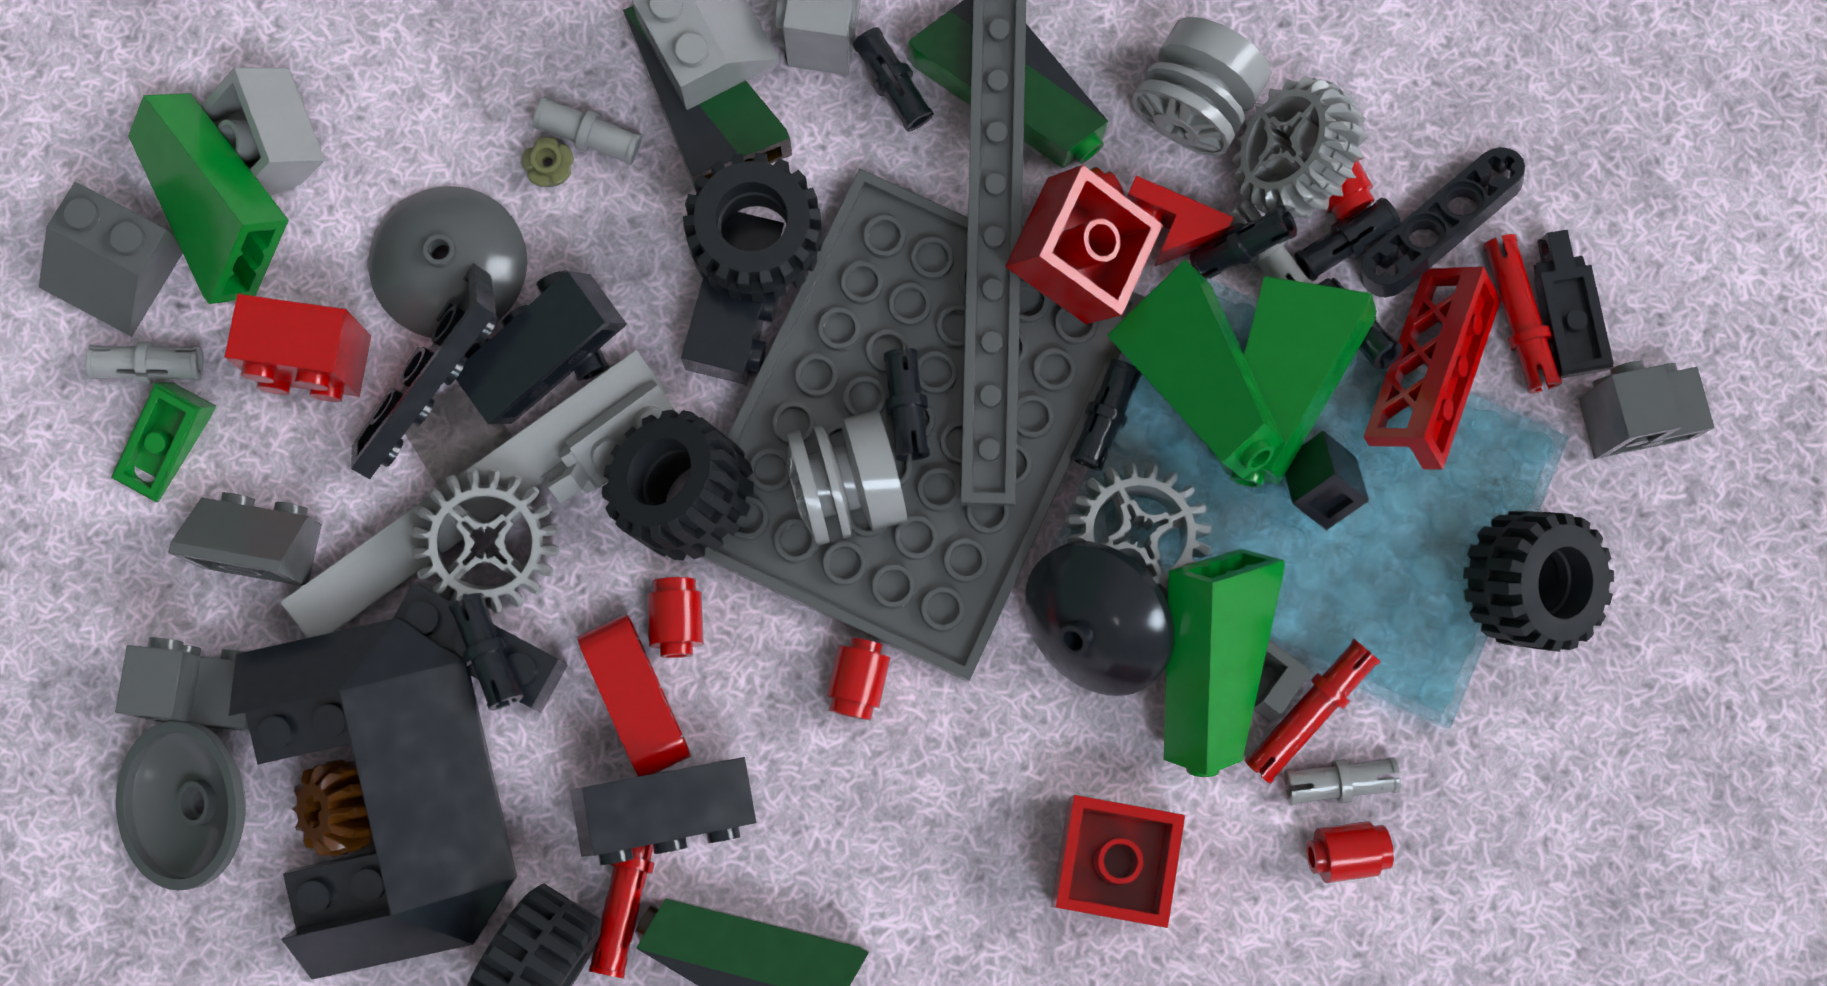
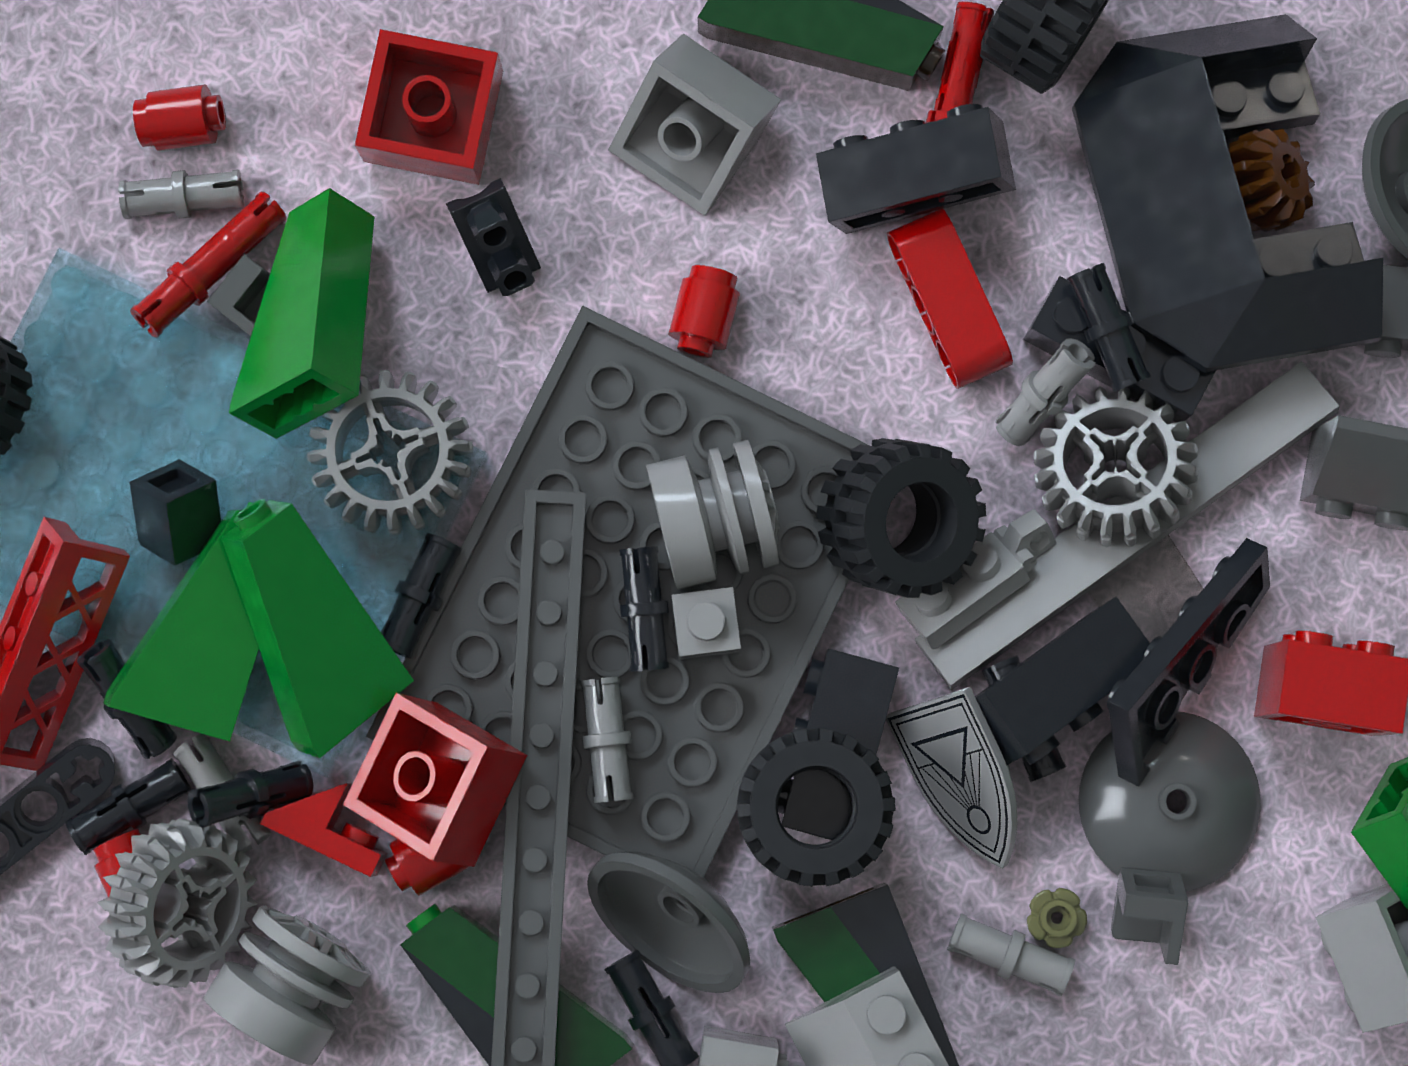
camera: 175 degrees left, 5 degrees up
red brick [647,577,704,658] -> none
black dish [1024,541,1175,696] -> none
none -> black hips [446,178,541,296]
none -> light grey pin [581,677,634,803]
none -> dark grey dish [587,852,750,993]
none -> light grey slope [608,33,781,216]
none -> light grey brick [671,587,741,660]
none -> light grey shield [886,687,1018,869]
none -> light grey pin [995,338,1096,446]
none -> dark grey panel [1111,868,1188,965]

